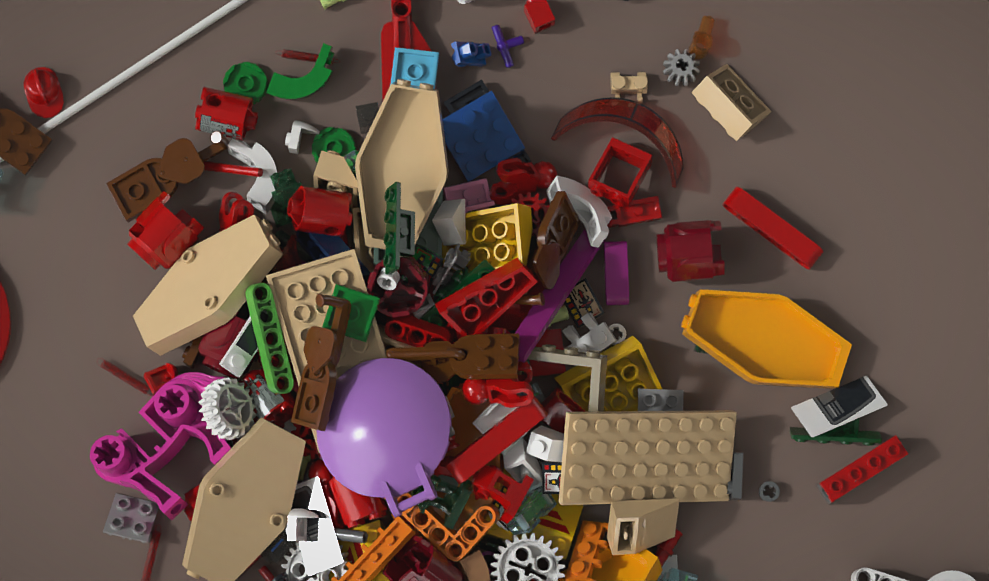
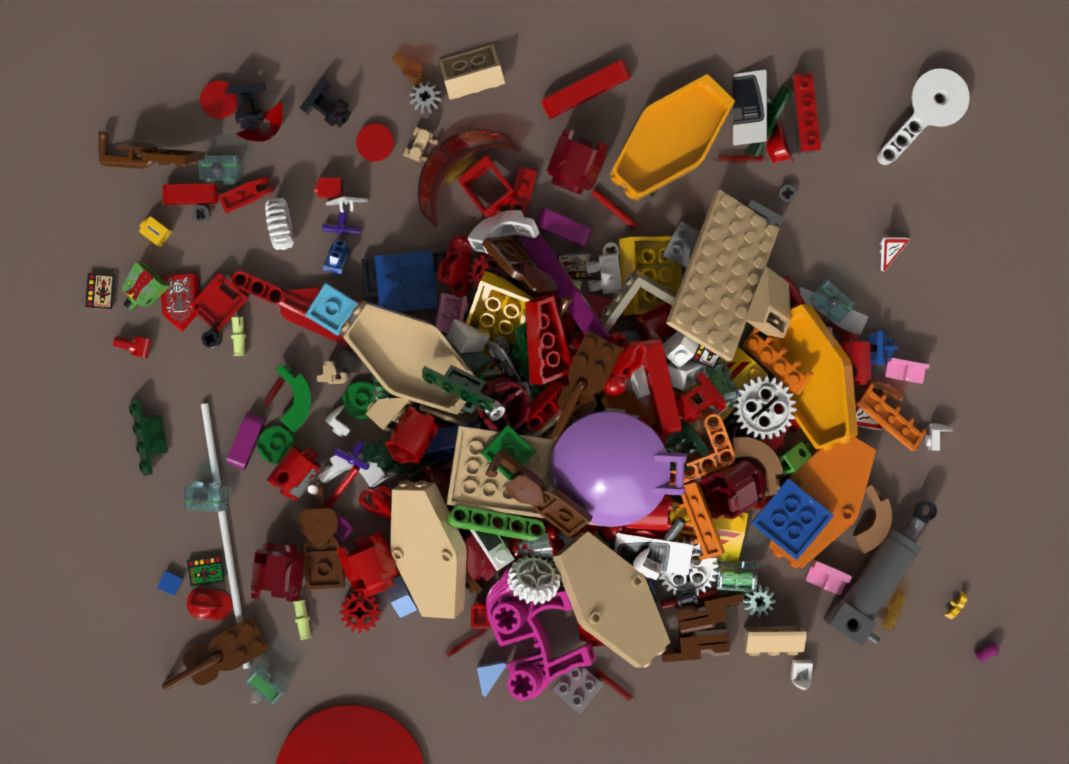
camera: 50 degrees left, 10 degrees up
none -> blue tile [157,570,184,596]
none -> clear light blue piece [184,482,228,512]
none -> piece [187,555,225,587]
none -> magenta beam [226,412,266,470]
none -> dark red piece [251,543,304,602]
none -> yellowish green pin [293,600,312,640]
none -> tan piece [317,361,348,384]
none -> white piece [326,197,368,213]
none -> dark purple piece [334,441,370,470]
none -> magenta plate [334,515,355,543]
none -> red gear [339,591,382,633]
none -> red tile [356,124,394,162]
none -> light blue slope [386,575,418,618]
none -> clear yellow pin [442,155,478,185]
none -> light blue slope [477,660,507,697]
none -> red bar [591,189,640,231]
none -> red piece [712,155,769,162]
none -> red piece [766,118,794,163]

